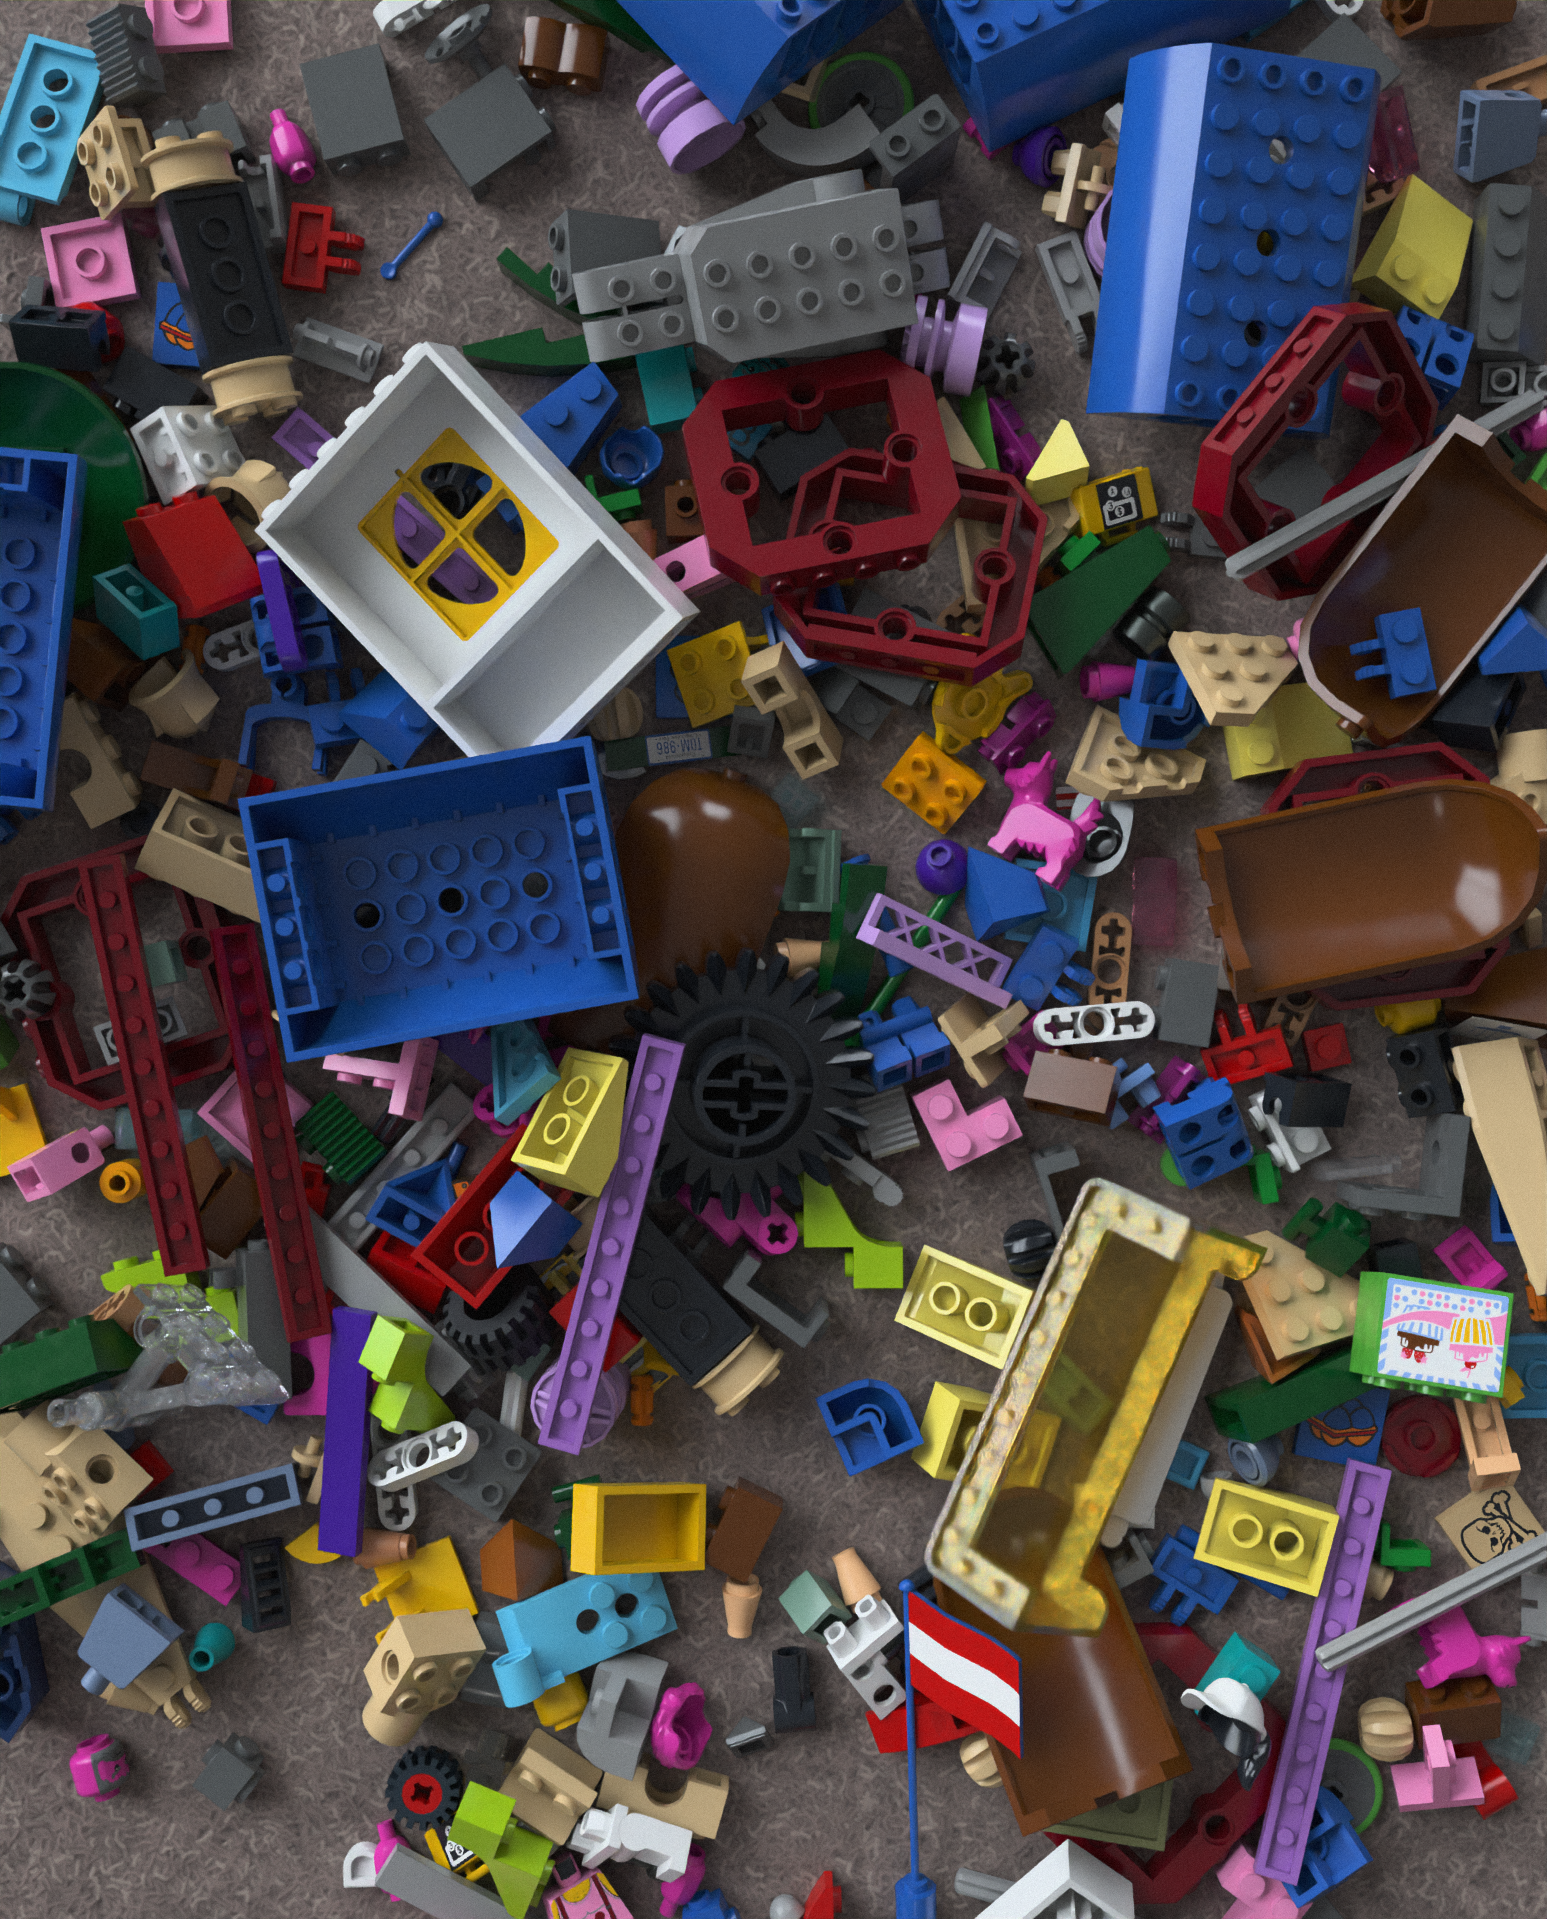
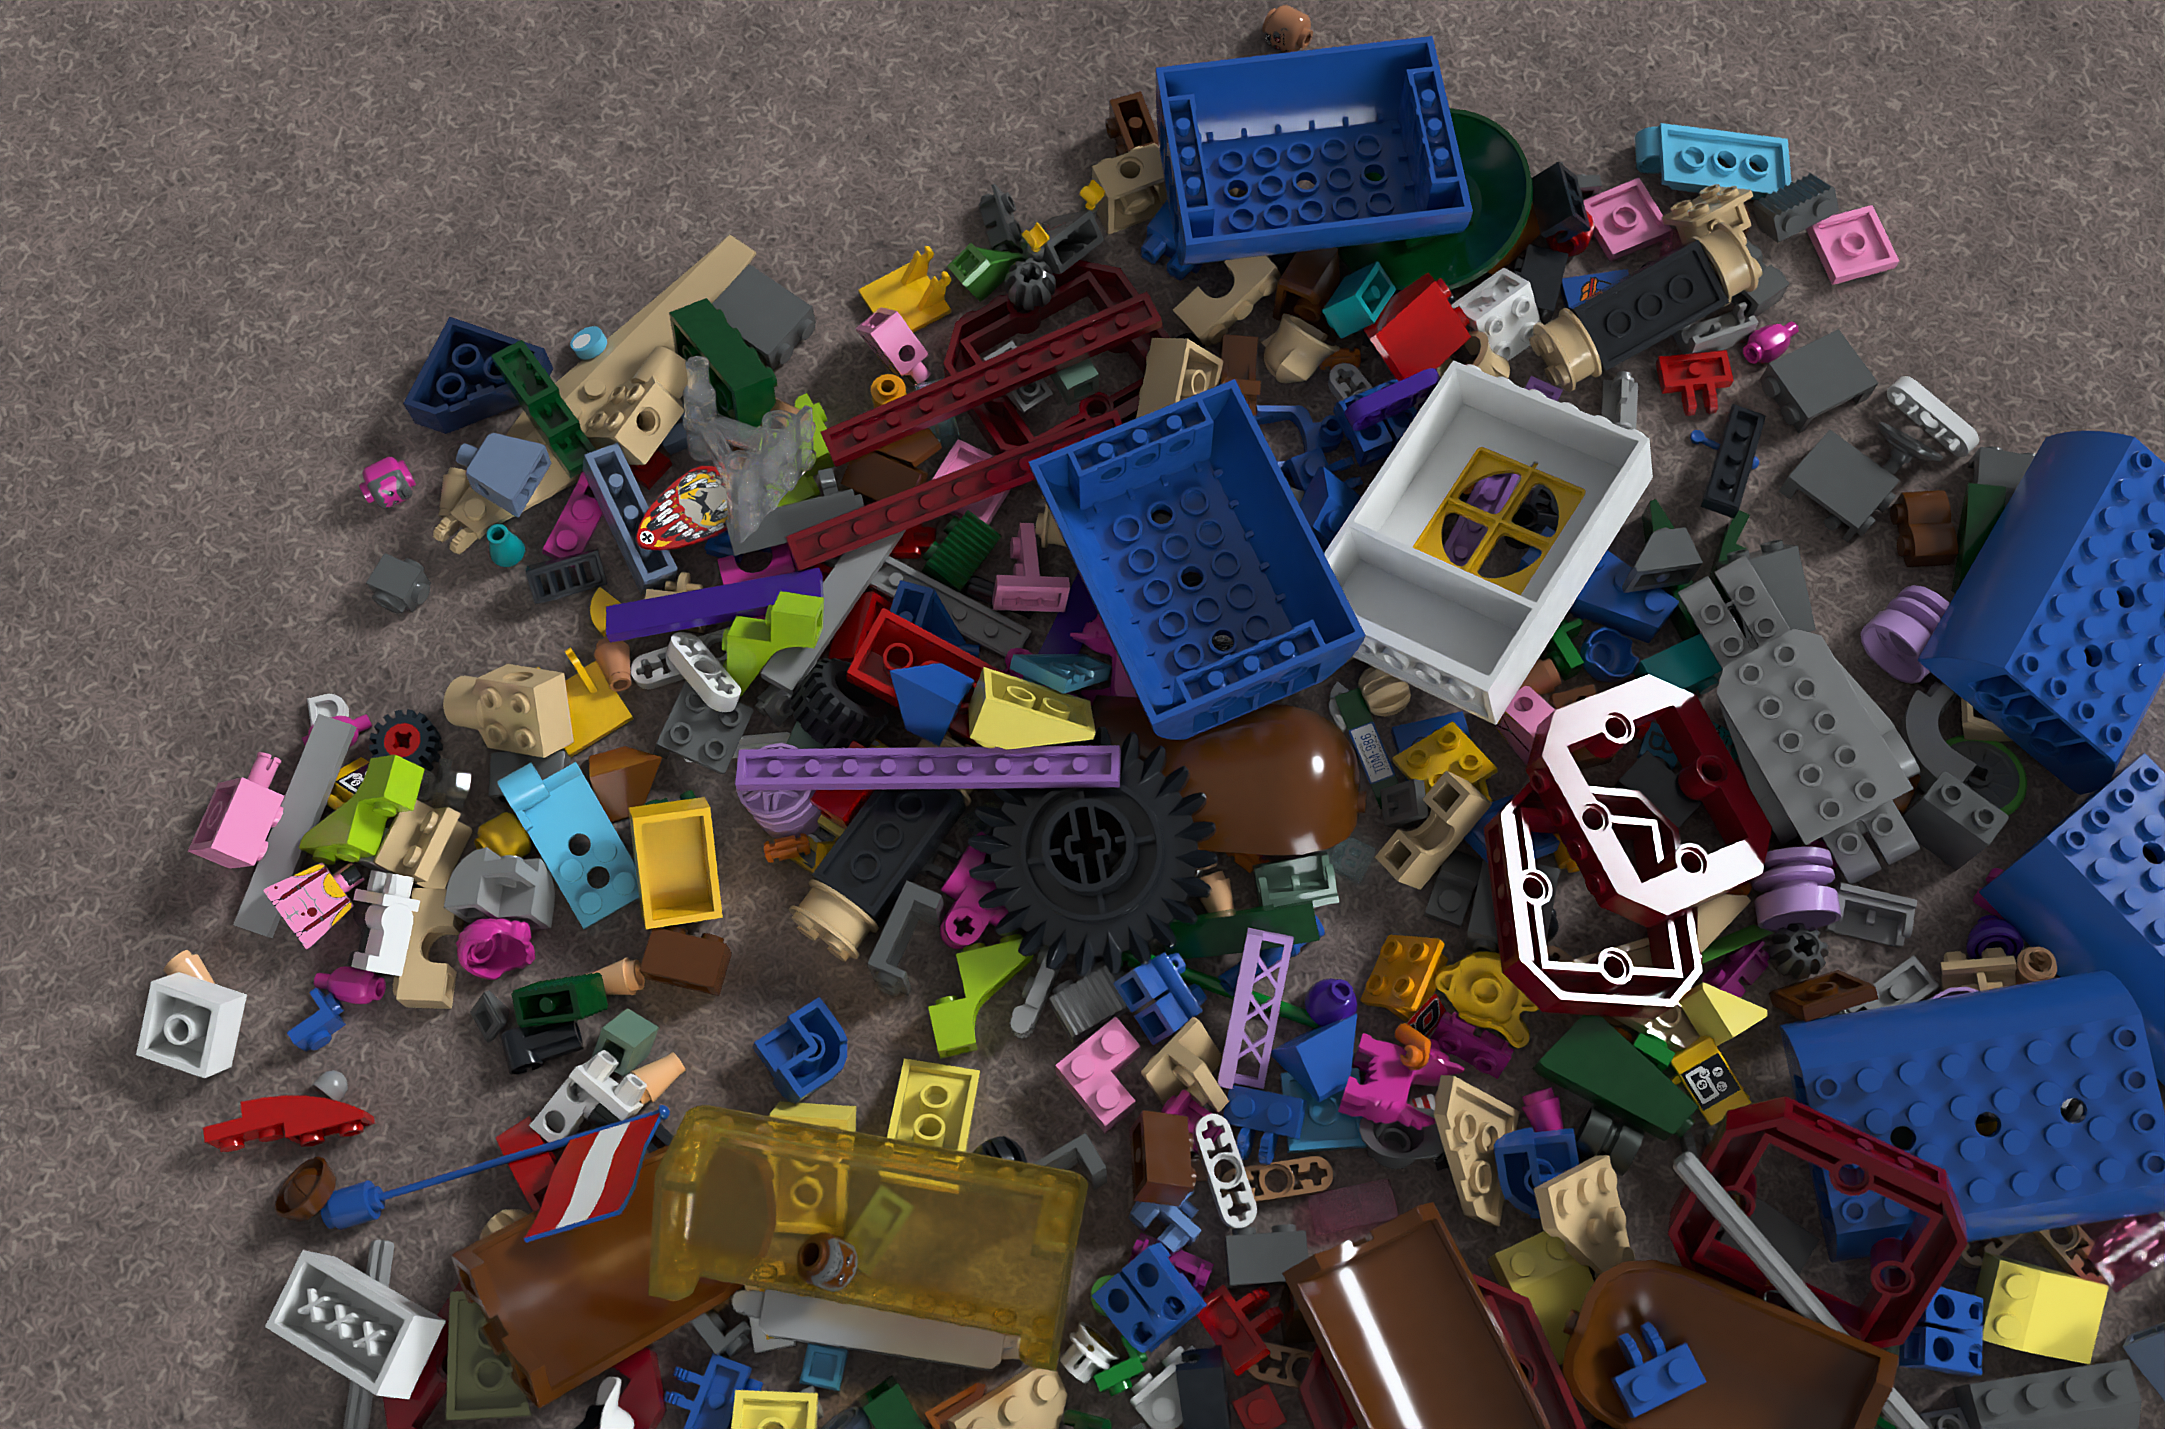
camera: 80 degrees right, 20 degrees down
none -> dark green brick [511,972,608,1028]
none -> shield [636,466,744,551]
none -> reddish brown head [797,1232,858,1292]
none -> white piece [1060,1322,1119,1383]
none -> orange arm [1395,1023,1431,1071]
none -> sticker [1404,993,1446,1047]
none -> dark grey slope [1622,527,1703,593]
none -> black tile [1700,404,1766,519]
none -> reddish brown tile [1769,970,1878,1022]
none -> light nougat cone [2015,947,2057,985]

